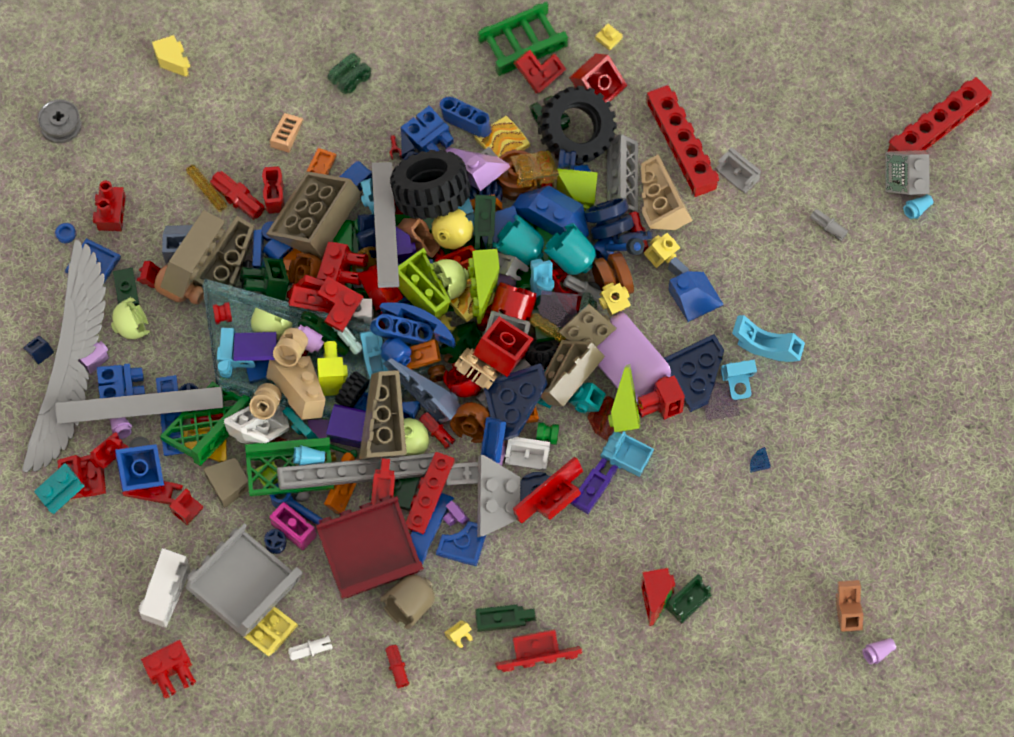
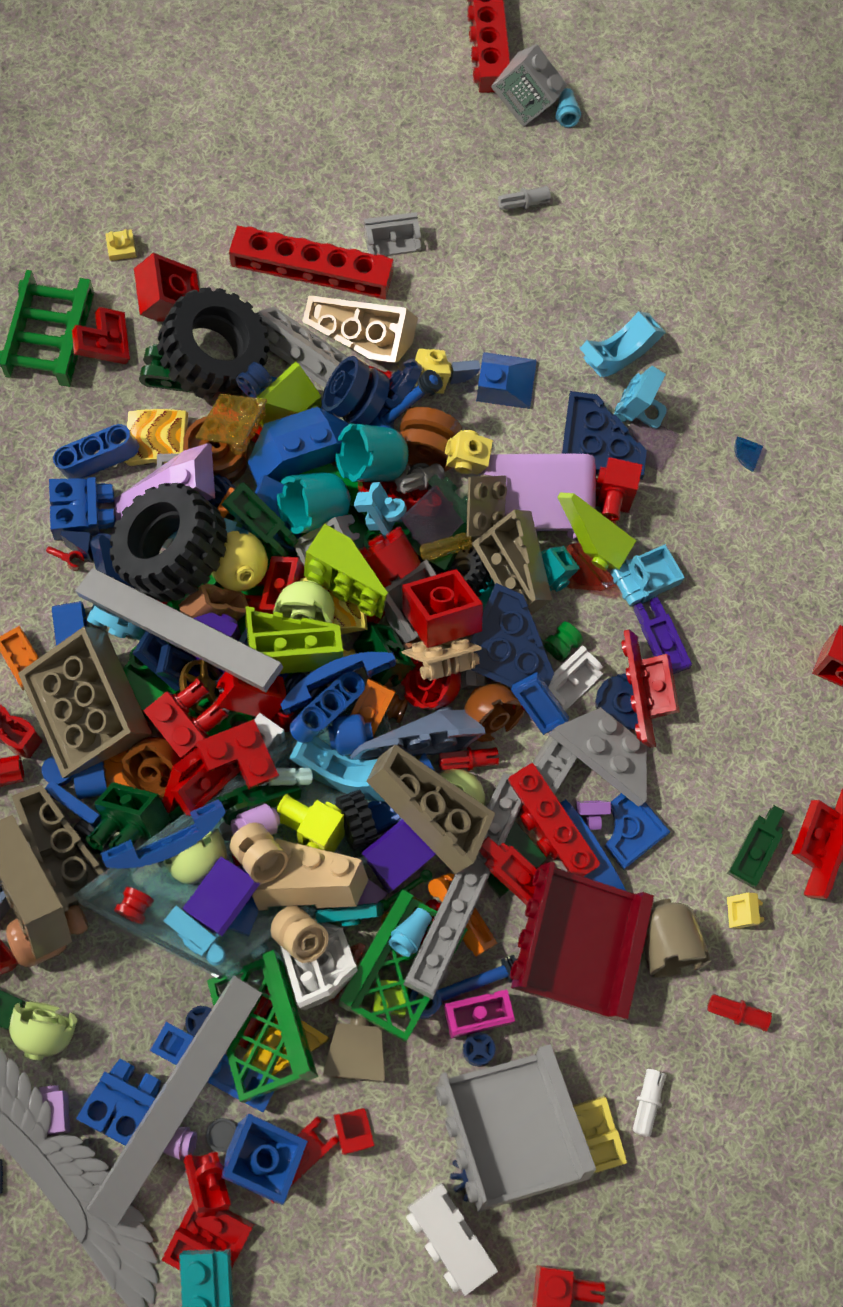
camera: 60 degrees left, 5 degrees up
none -> blue slope [101,799,226,868]

